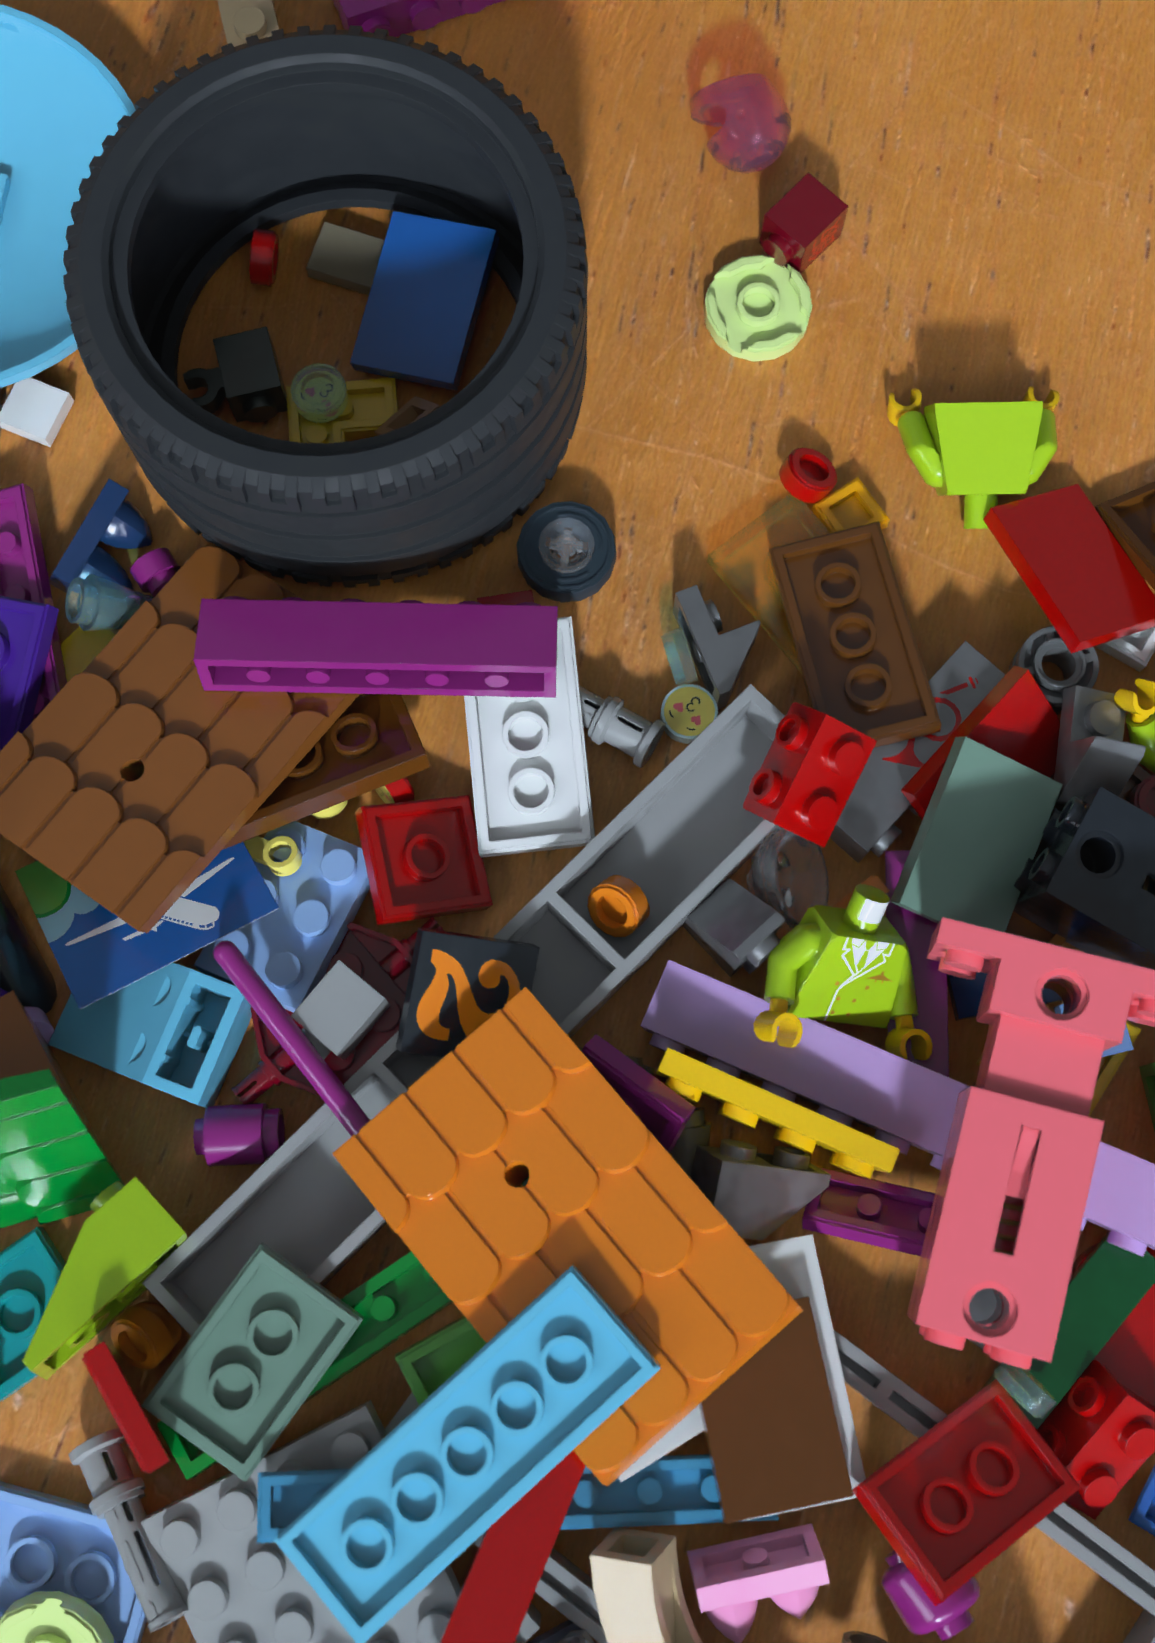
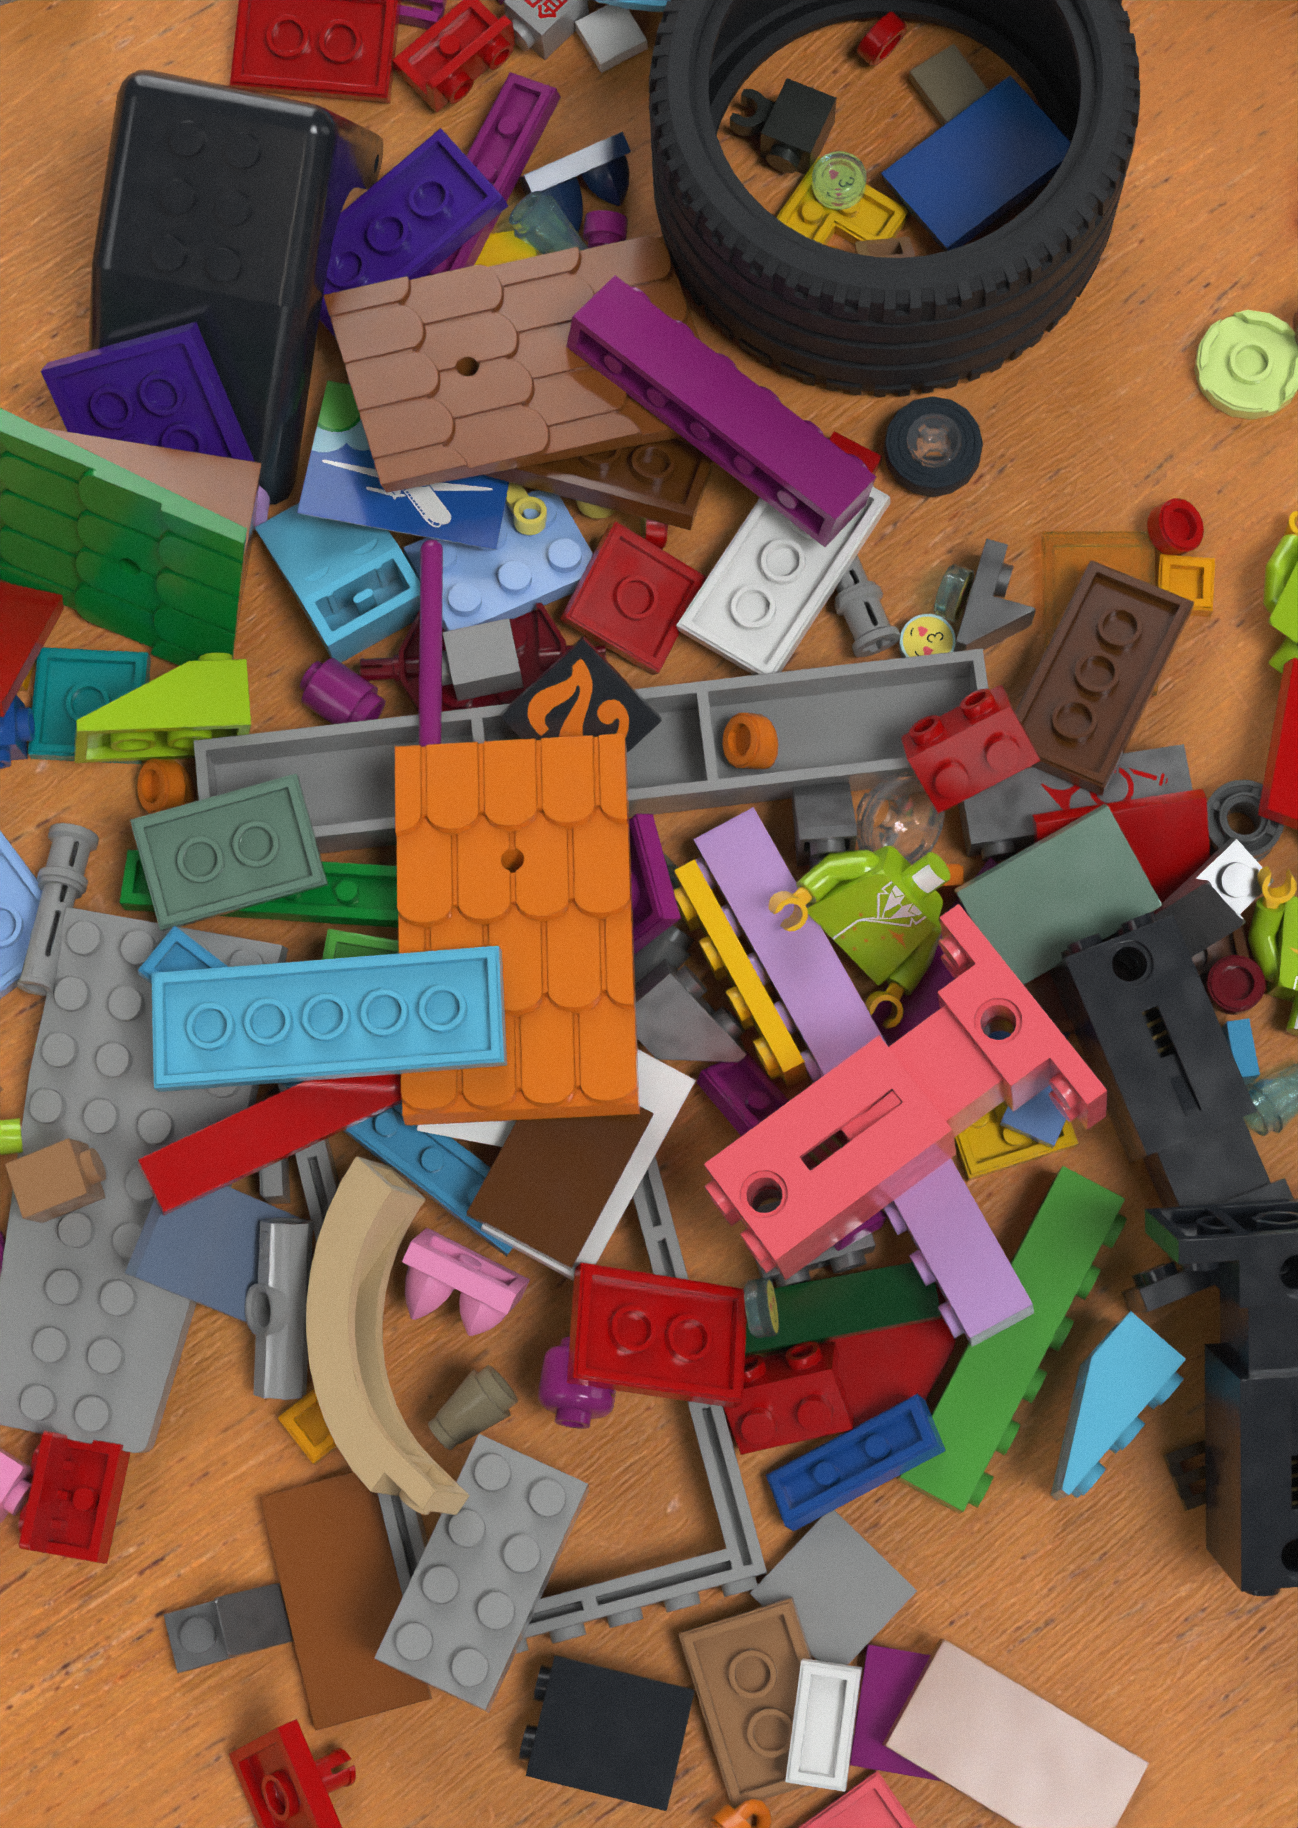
camera: 45 degrees right, 0 degrees up
red tile [82,1341,171,1473] -> none

